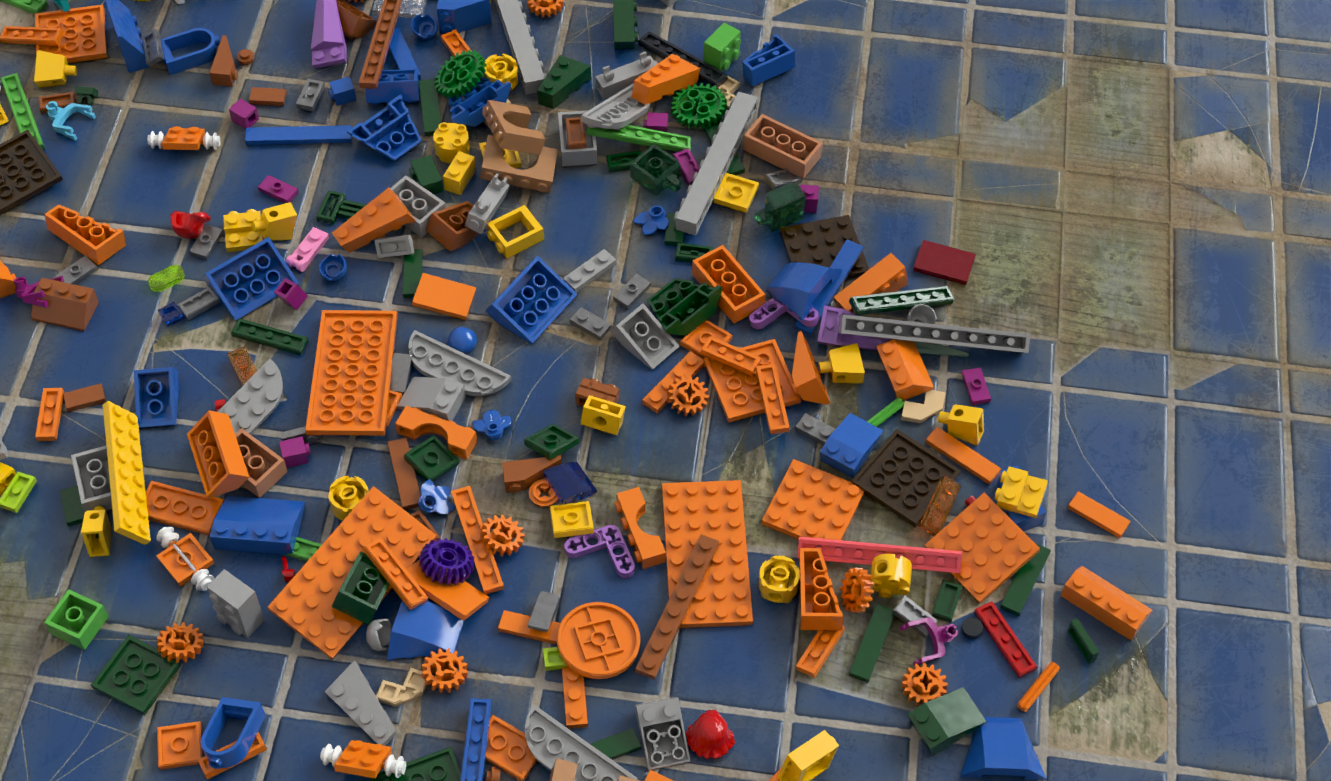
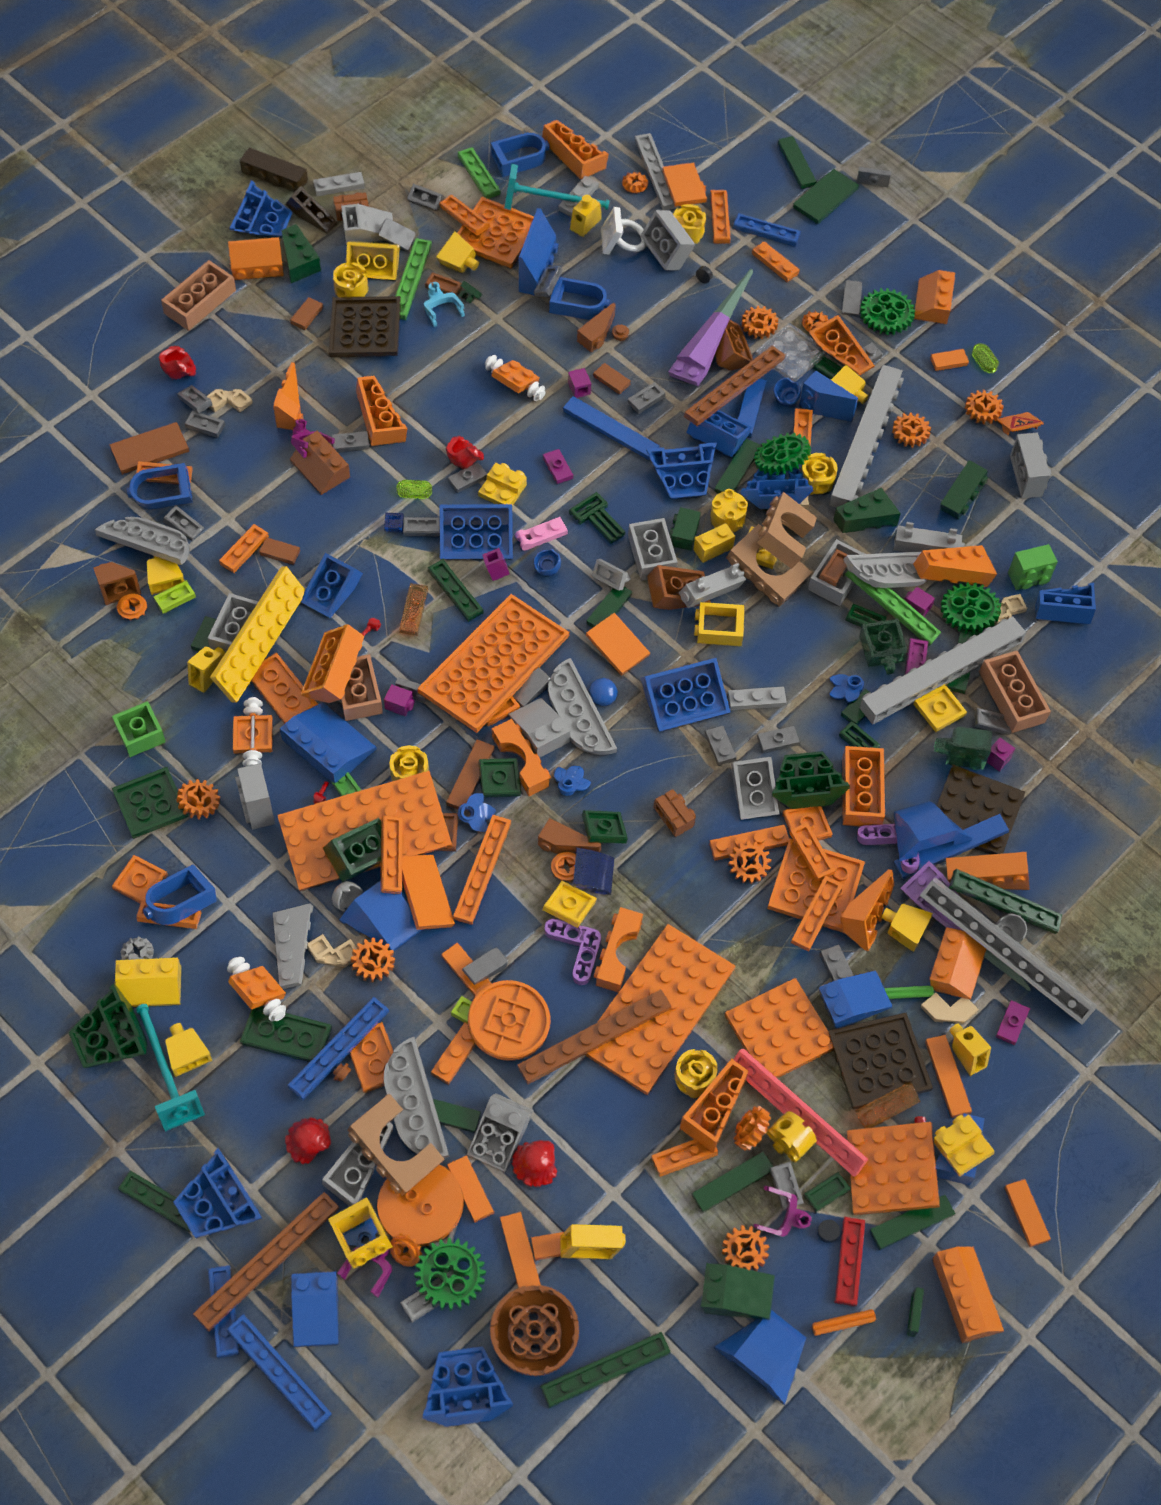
camera: 35 degrees right, 5 degrees up
light grey plate [218,359,283,435] -> none
yellow torso [251,202,297,240] -> none
blue brick [328,77,356,106] -> none
orange wedge [332,187,416,253] -> none
dark purple gear [419,538,474,586] -> none
orange gear [480,515,525,556] -> none
yellow brick [580,395,626,435] -> none
black tile [638,31,728,89] -> none
dark red tile [913,240,976,285] -> none

